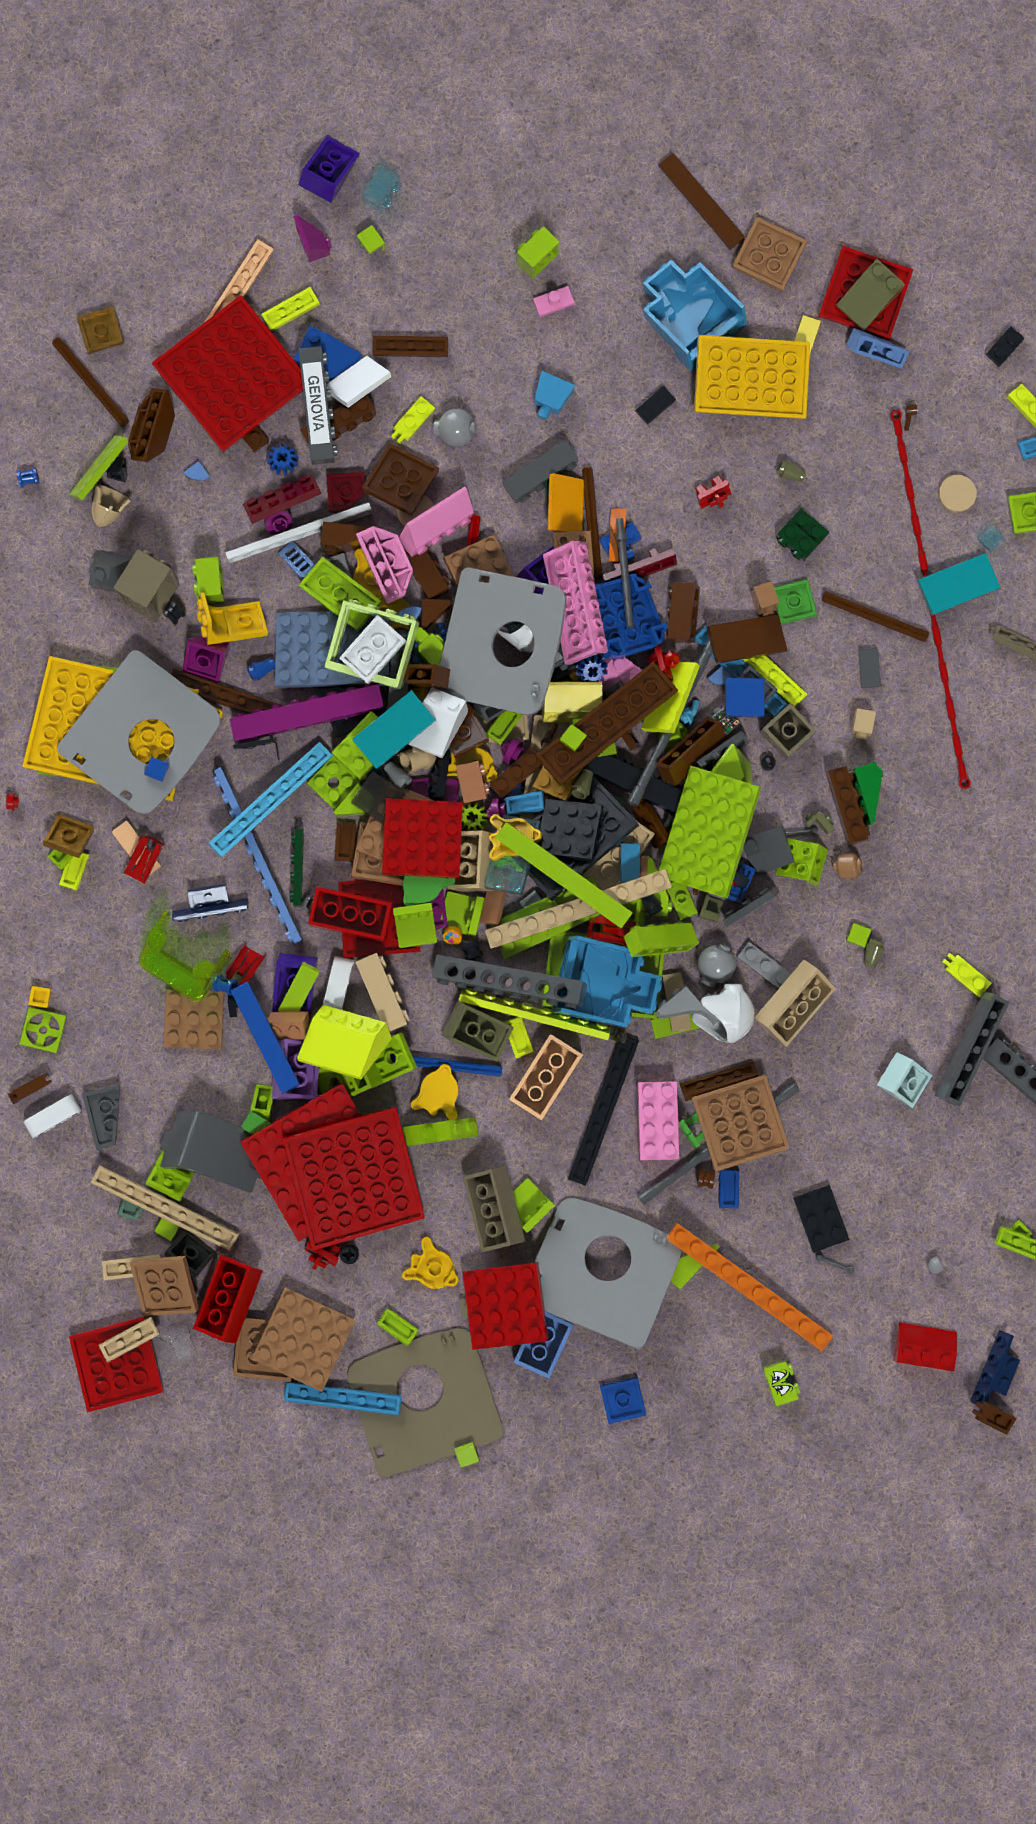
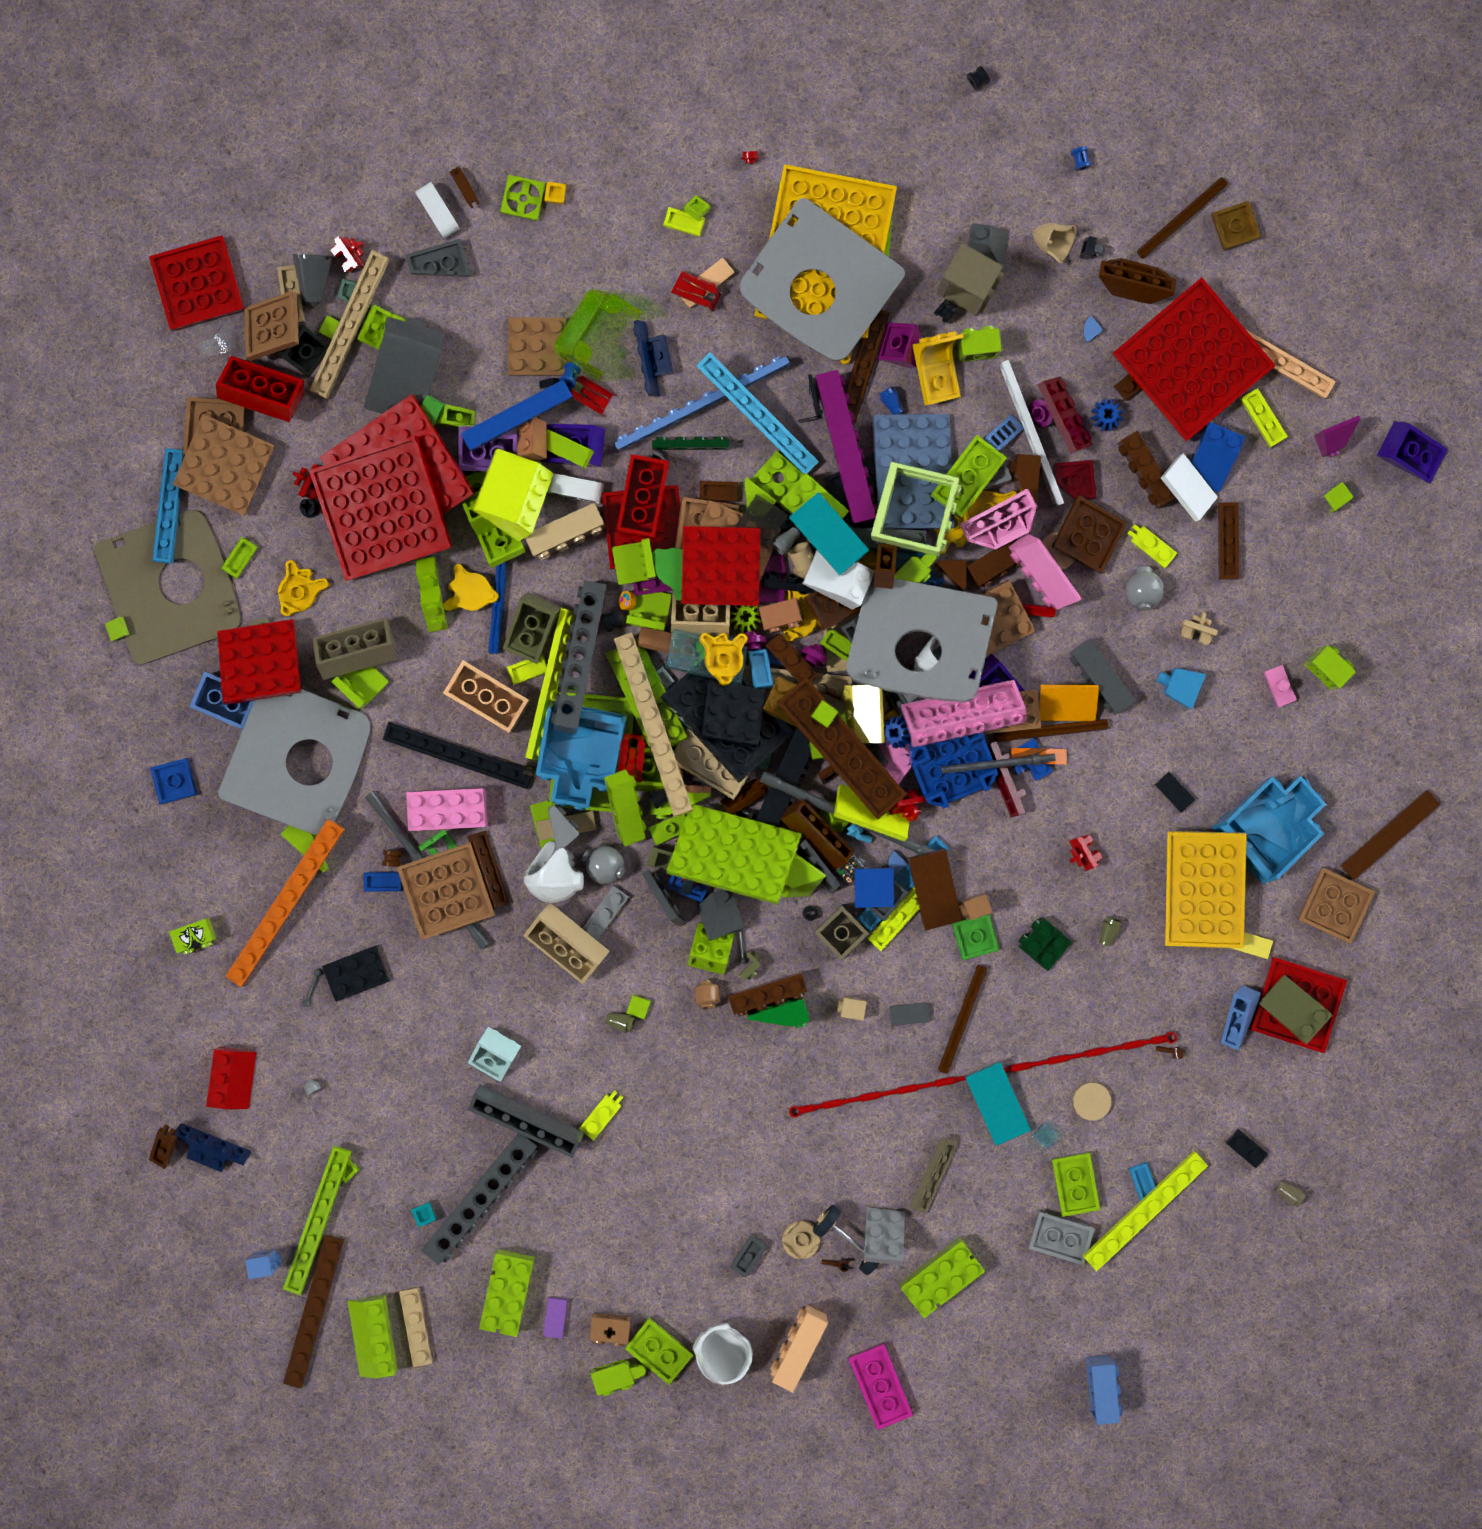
camera: 90 degrees right, 5 degrees up
pearl gold plate [43,814,94,858] -> none
lime tile [69,436,129,500] -> none
tan tile [99,1317,160,1362] -> none
blue tile [144,757,170,782] -> none
brick [299,346,338,465] -> none
white tile [339,615,406,684] -> none
clear light blue brick [362,164,402,213] -> none
medium blue tile [398,606,422,621] -> none
lime tile [495,822,633,929] -> none
olive cone [571,769,593,799] -> none
dark azure tile [620,843,640,882] -> none
reddish brown brick [666,582,700,643] -> none
none -> dark grey cone [293,254,332,306]
none -> red hips [331,236,365,272]
none -> tan hips [1180,612,1218,646]

